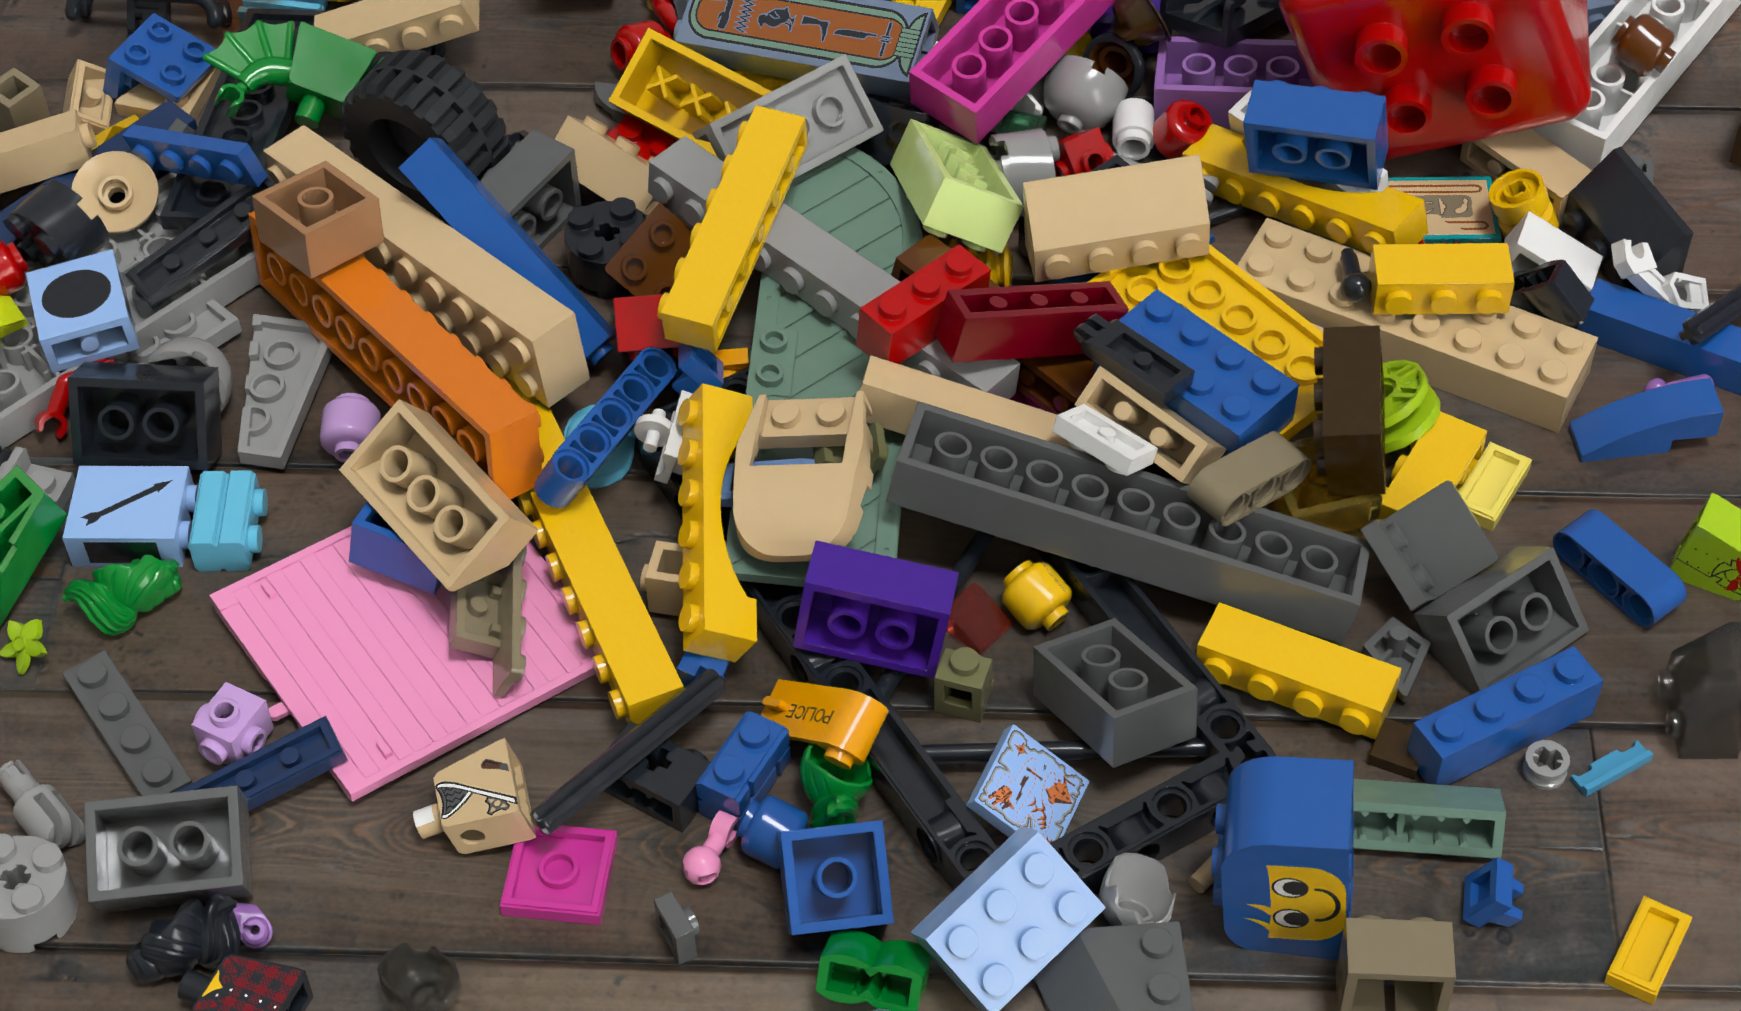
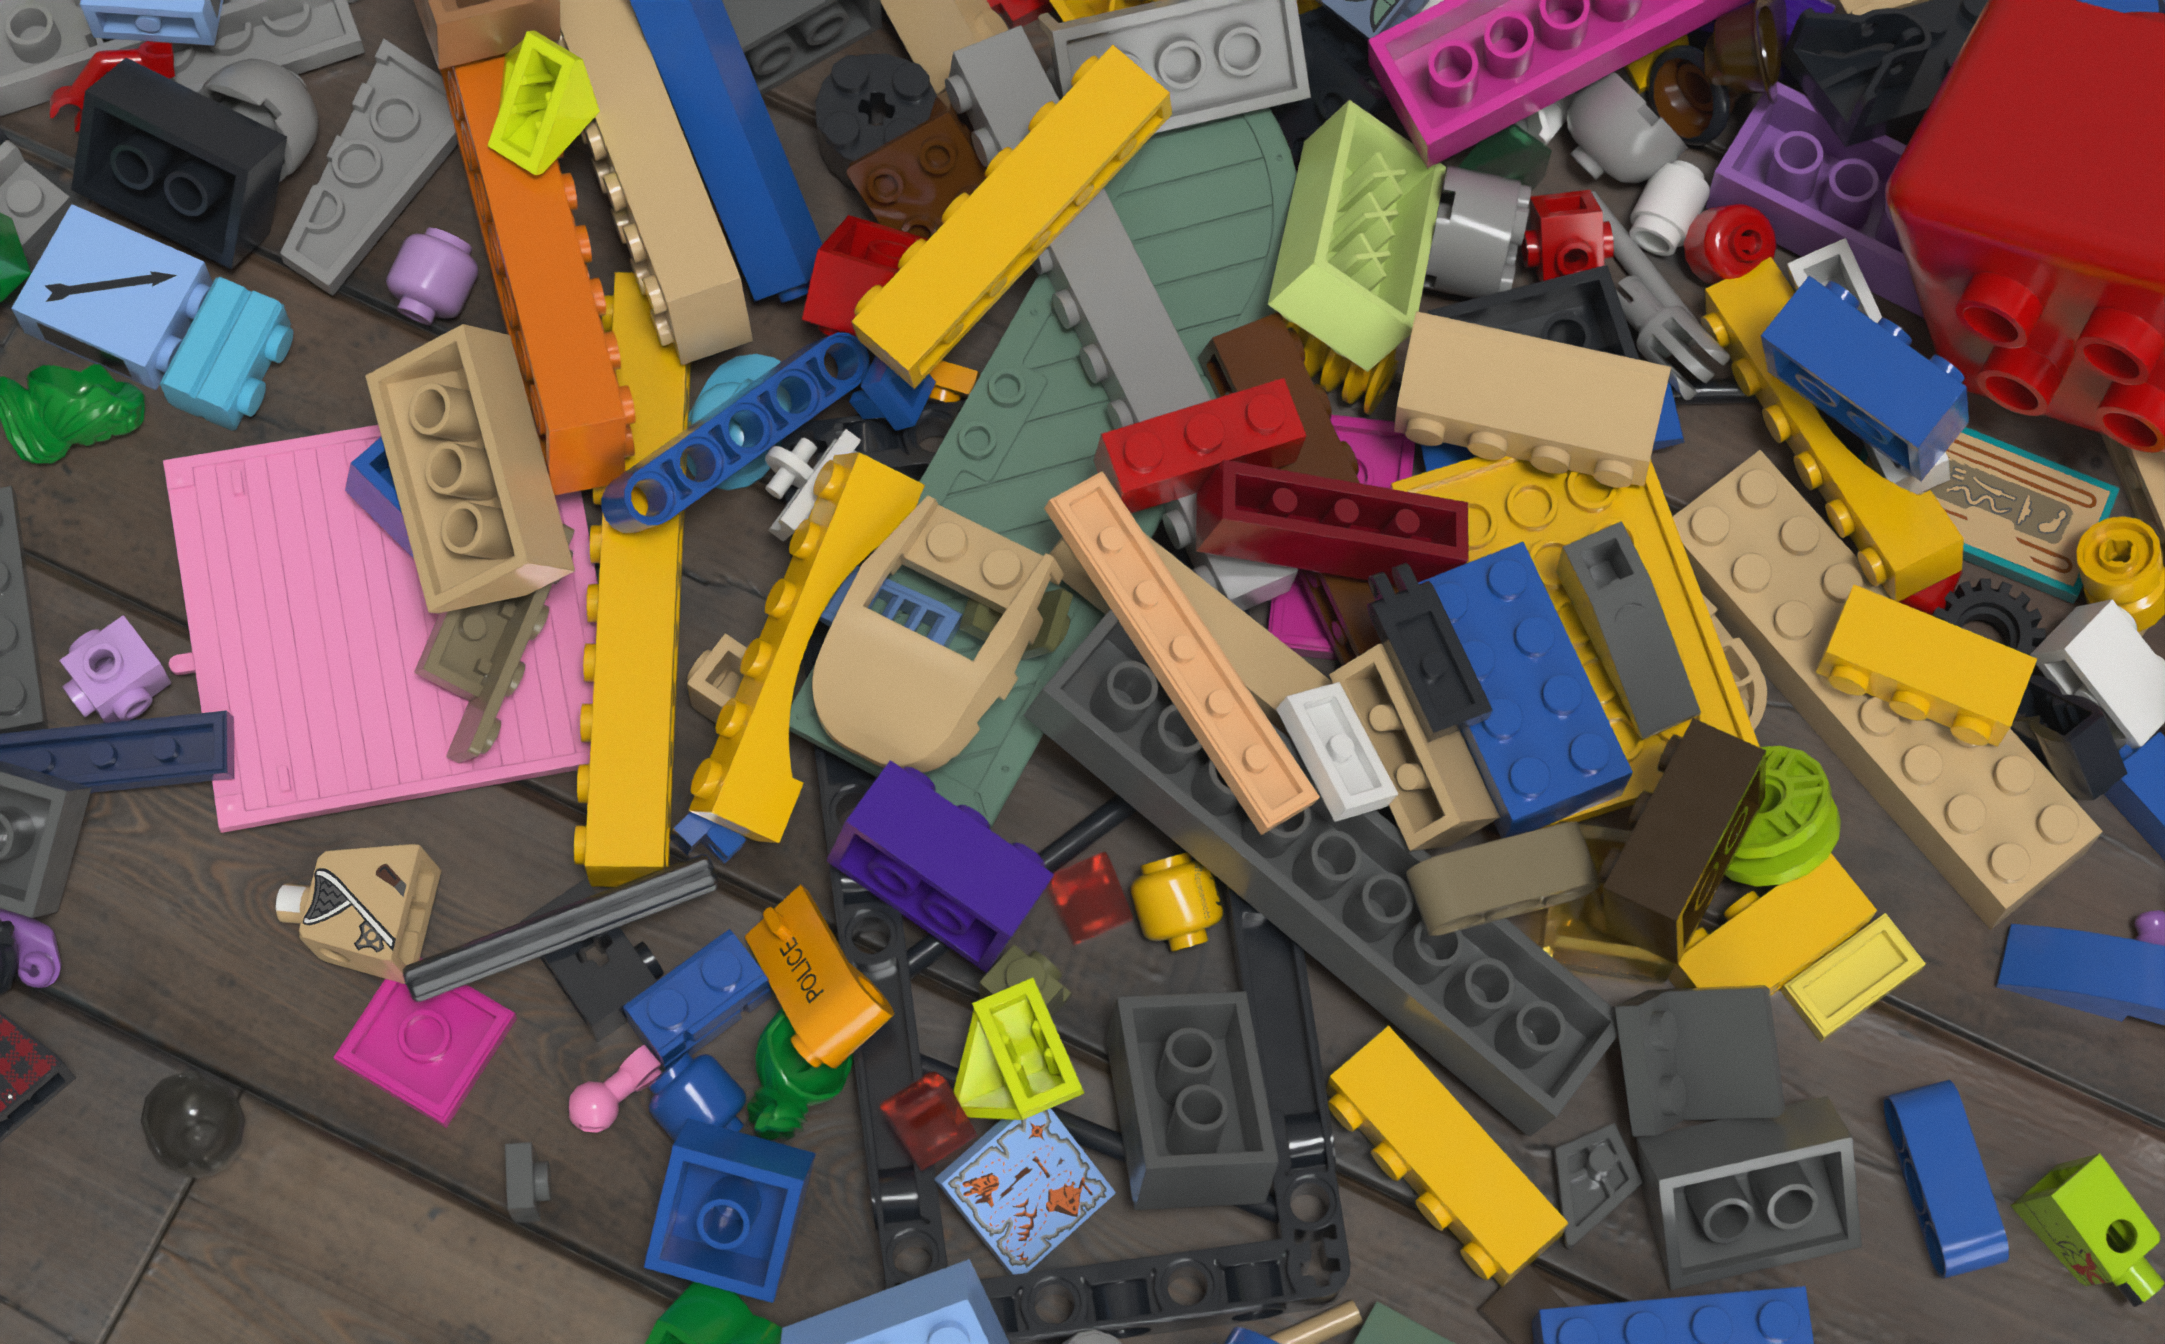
camera: 20 degrees right, 20 degrees up
black piece [1340,248,1372,303] -> none
none -> neon yellow slope [487,30,600,175]
none -> clear red slope [880,1071,978,1171]
none -> neon yellow slope [947,978,1084,1120]
none -> light nougat tile [1044,471,1320,835]
none -> dark grey slope [1556,521,1701,741]

